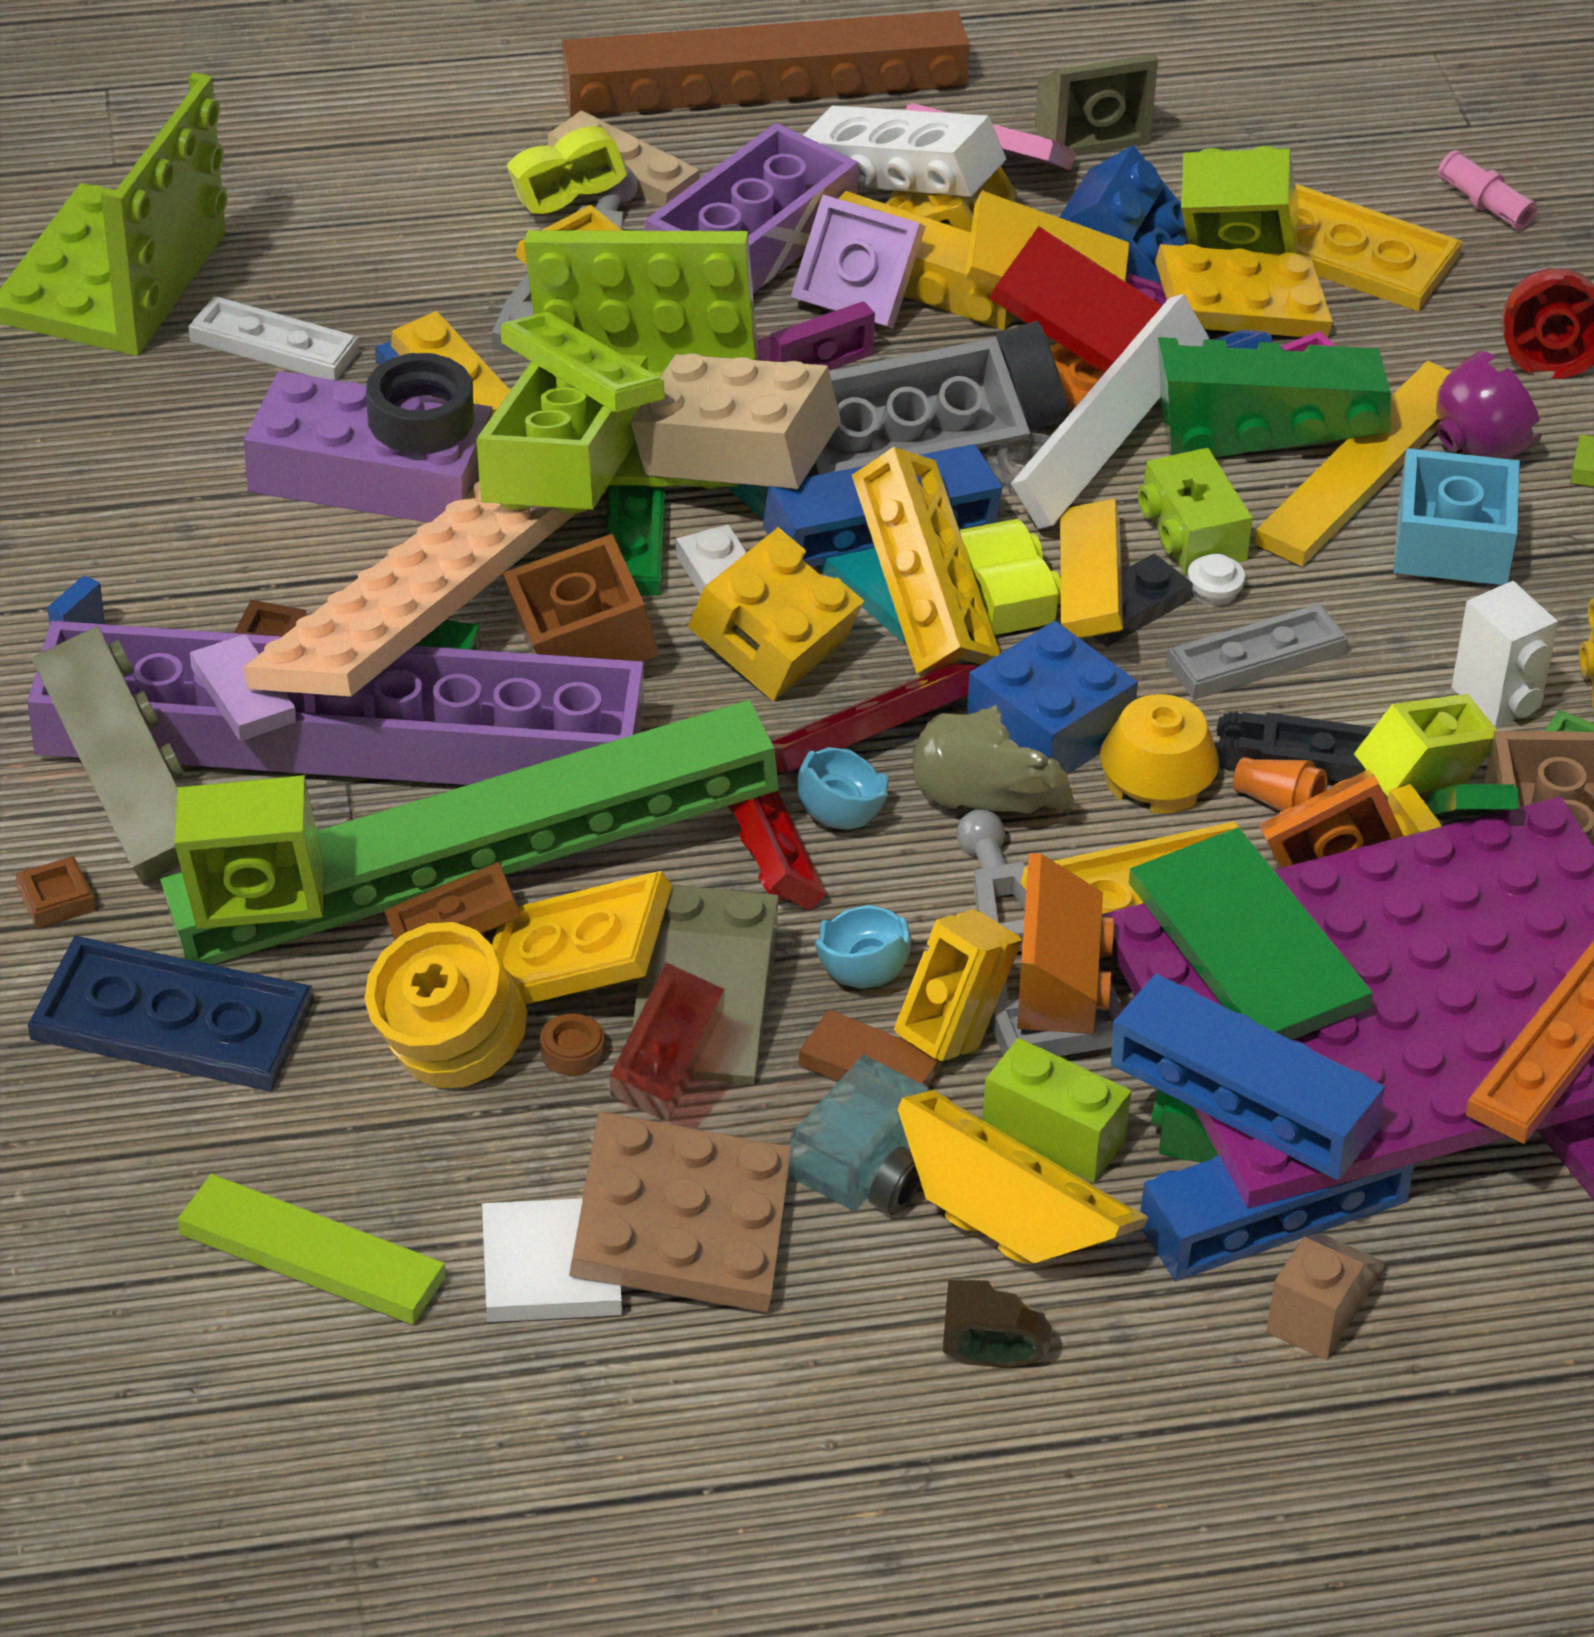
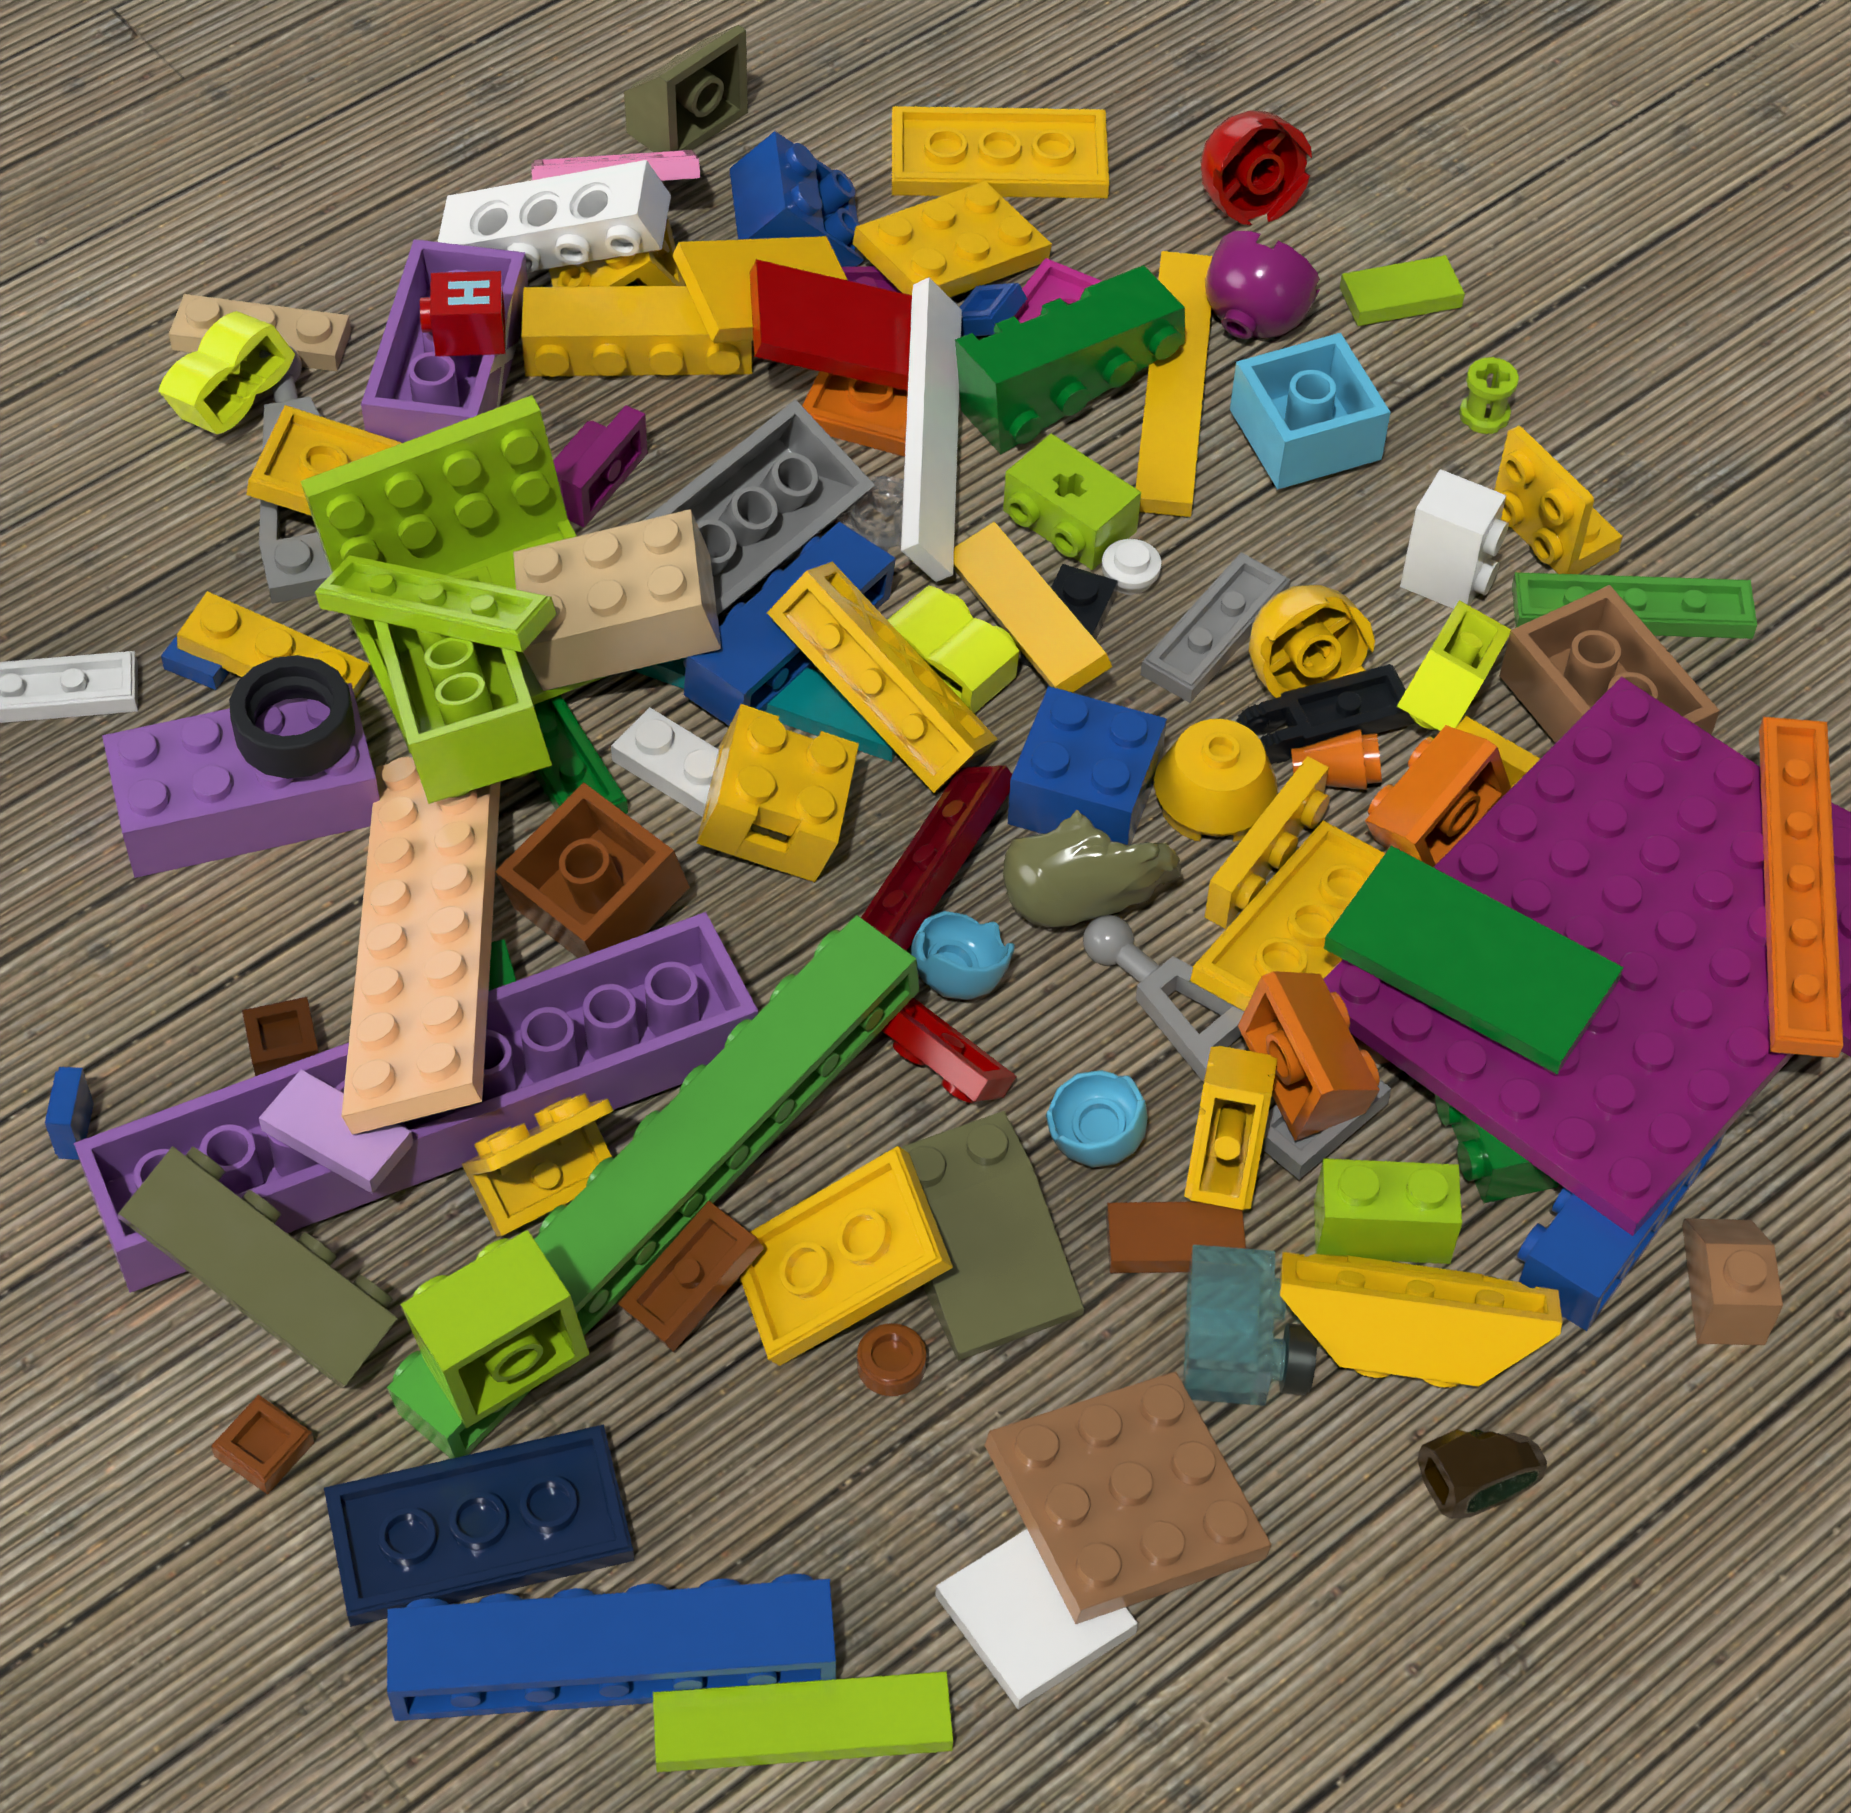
camera: 30 degrees left, 10 degrees up
yellow wheel [364,922,527,1088] -> none
dark orange brick [562,10,970,117] -> none
clear red brick [610,962,725,1122] -> none
lavender plate [790,195,926,329] -> none
black tyre [996,321,1069,432] -> none
blue brick [1111,973,1385,1181] -> none
lime brick [1181,146,1298,254] -> none
green tile [1428,784,1518,816] -> none
bright pink pin [1438,150,1537,231] -> none
none -> blue brick [387,1574,836,1721]
none -> red brick [420,271,506,357]
none -> yellow bracket [462,1093,614,1236]
none -> yellow plate [1204,756,1330,929]
none -> yellow cylinder [1249,585,1375,698]

